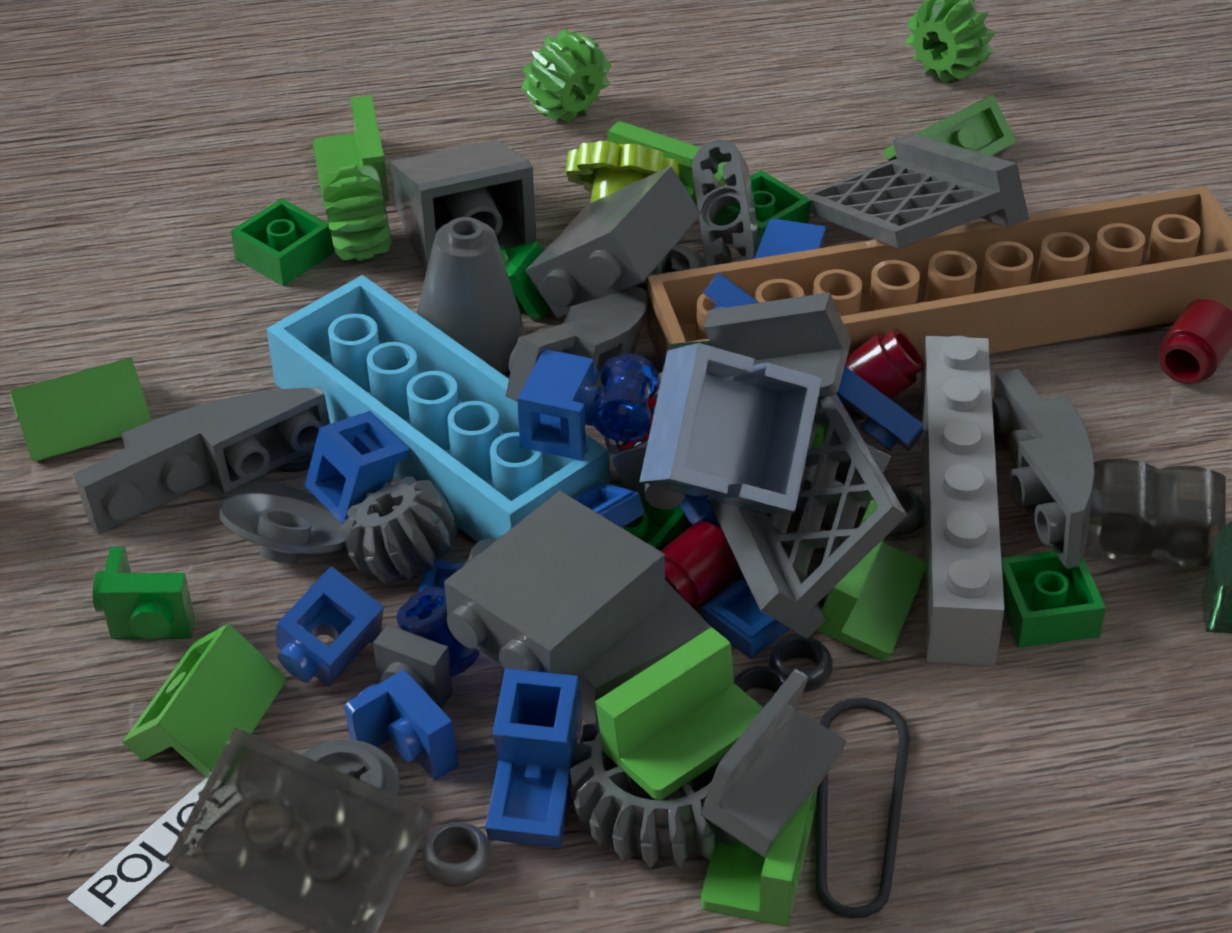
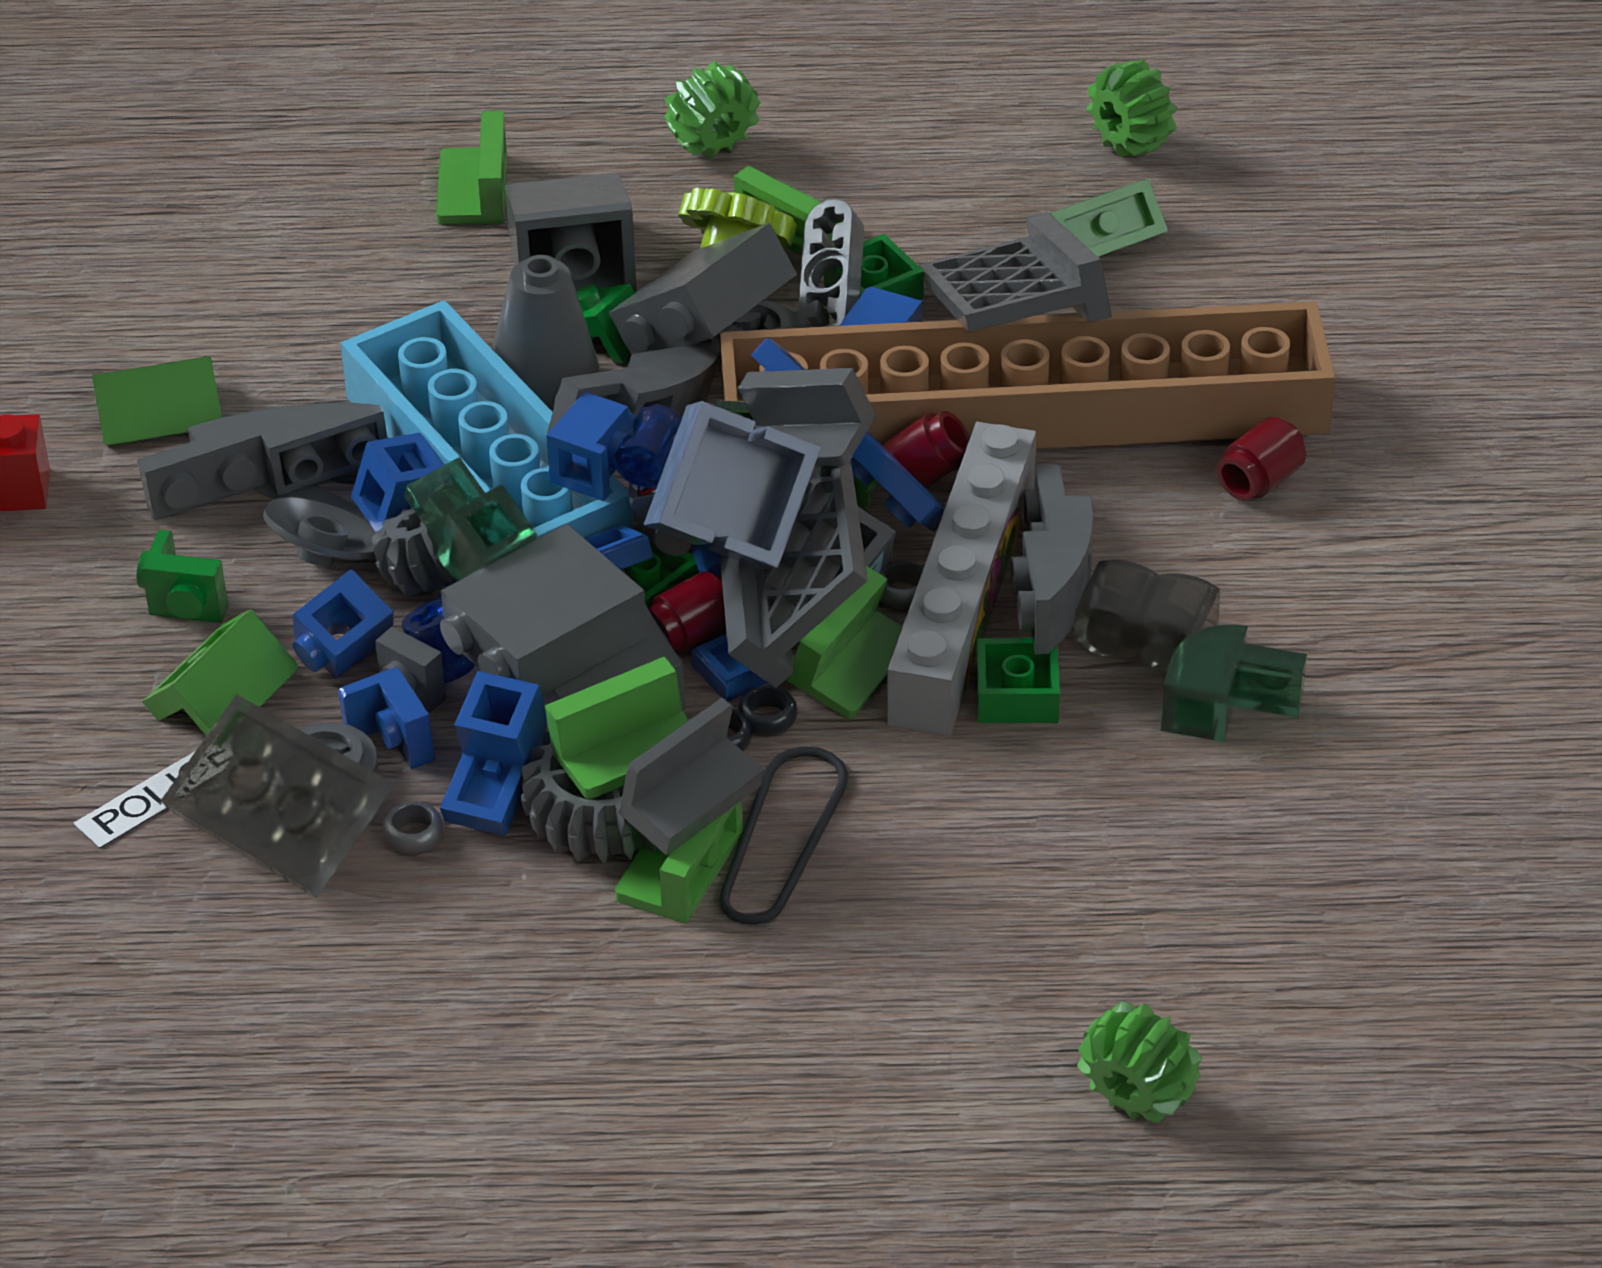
camera: 10 degrees right, 0 degrees up
green piece [231,198,334,286] -> none
bright green gear [322,164,392,261] -> none
none -> clear green brick [404,457,537,581]

